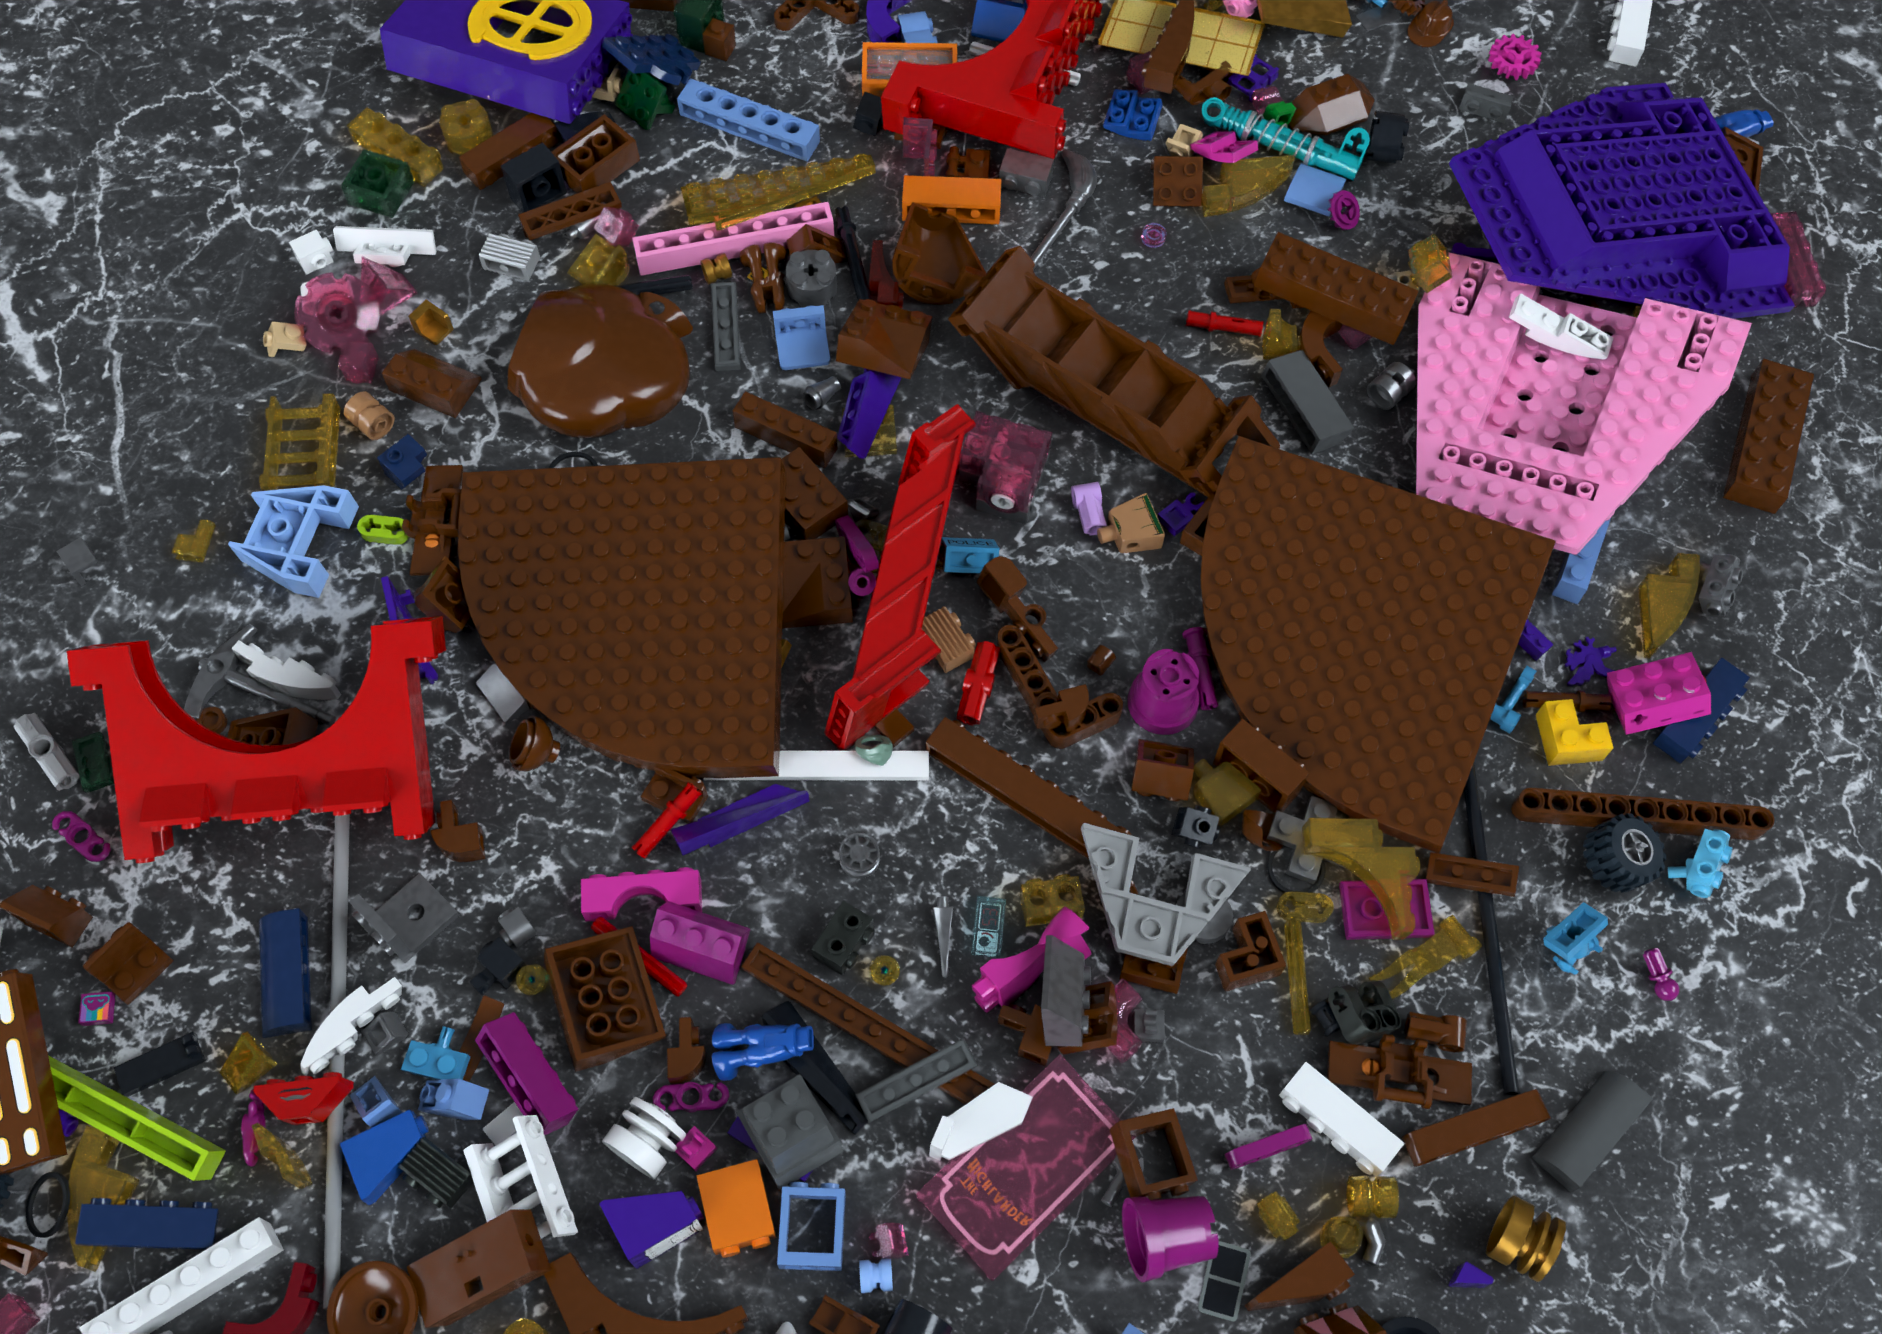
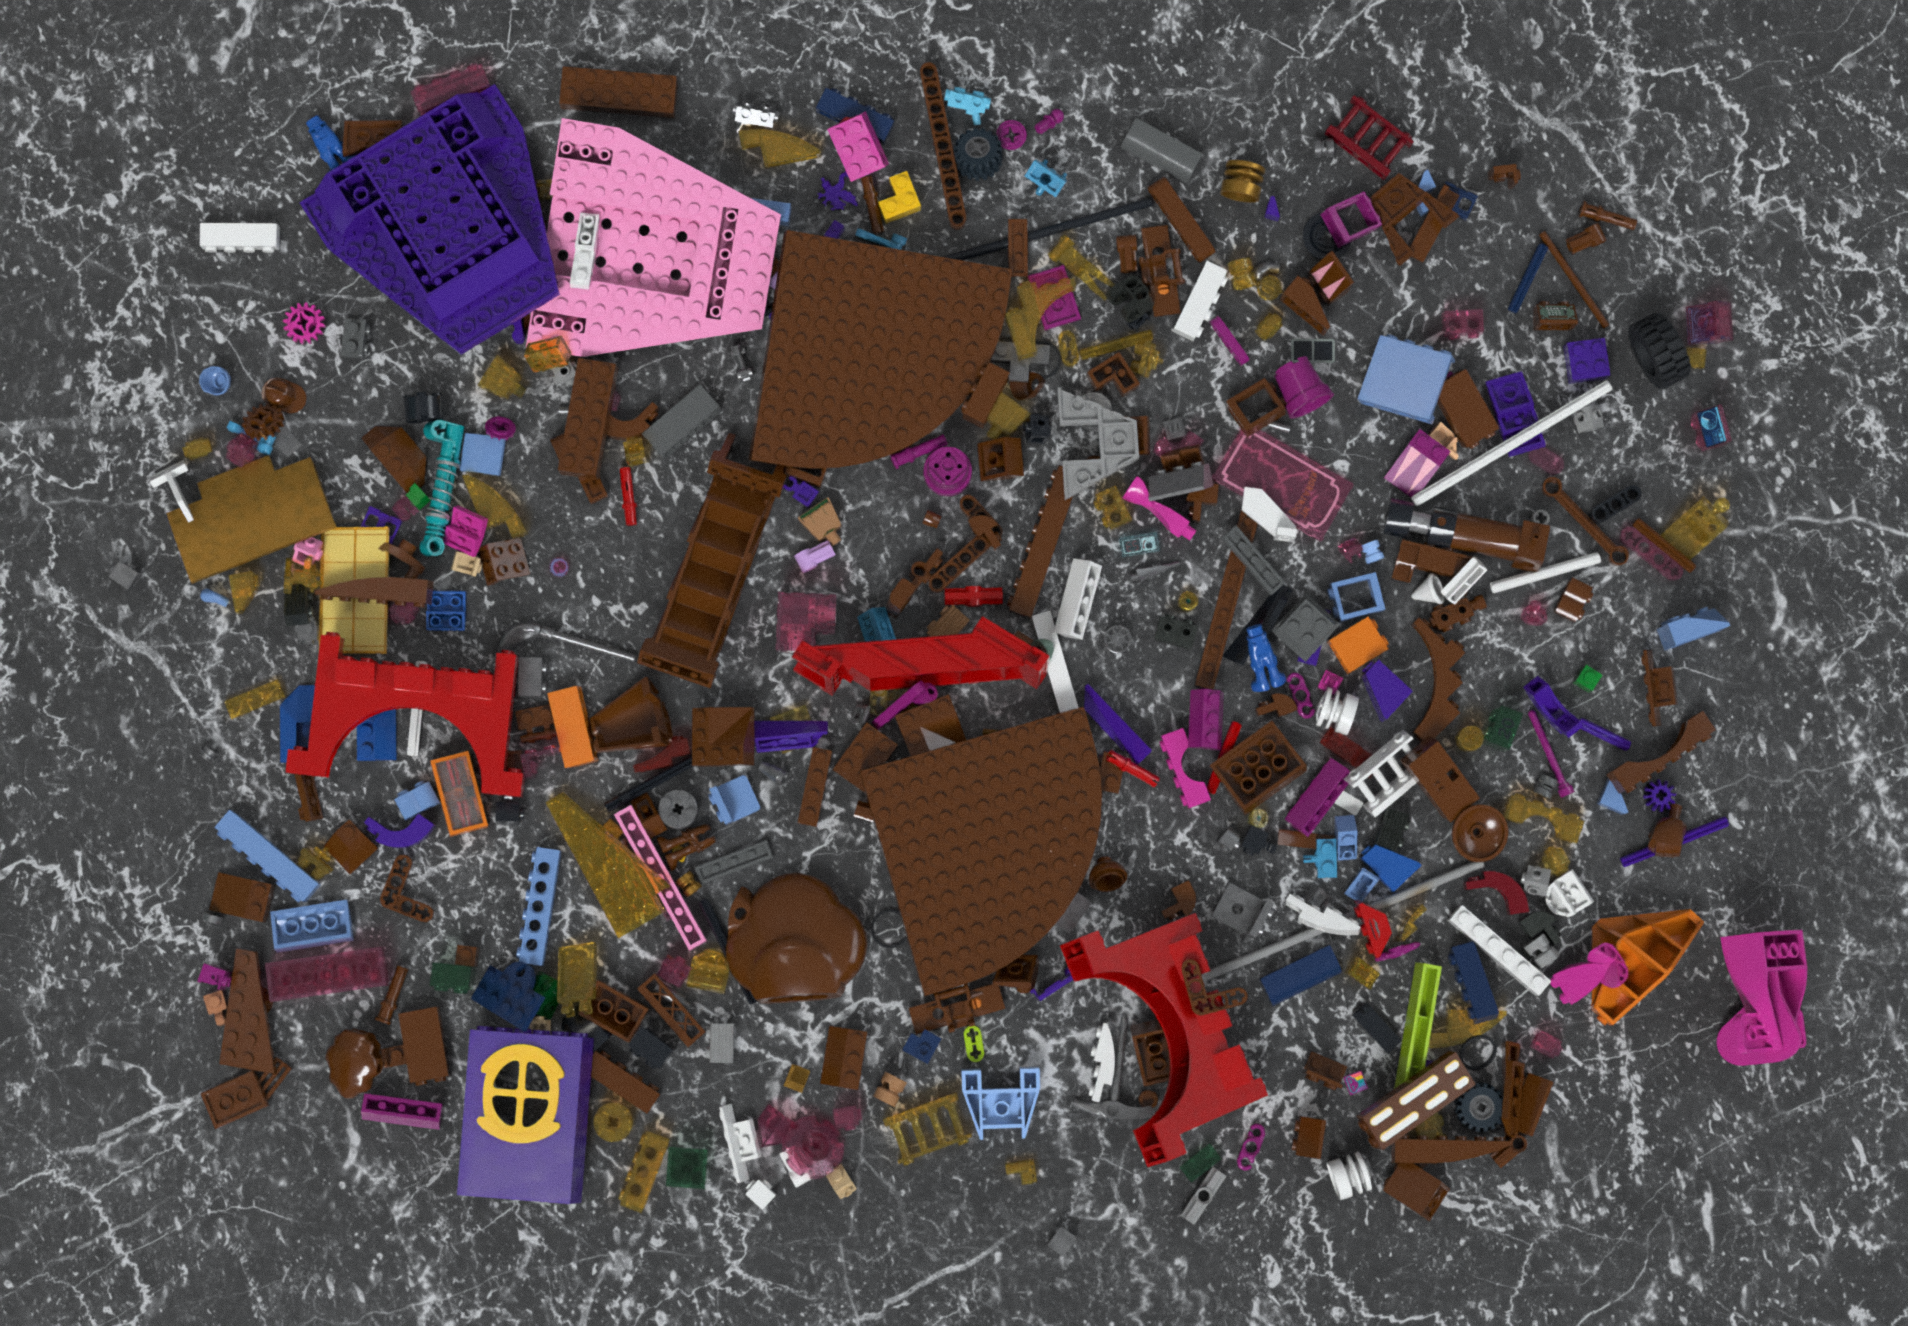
camera: 110 degrees left, 20 degrees up
flat silver wheel [1367,362,1416,410] -> none
none -> clear yellow torso [477,355,527,400]
none -> clear yellow tile [557,942,597,1018]
none -> magenta gear [996,120,1027,151]
none -> white brick [1054,558,1102,640]
none -> clear yellow hips [1130,340,1164,378]
none -> reddish brown beam [1181,959,1248,1015]
none -> clear red slope [1319,727,1373,779]

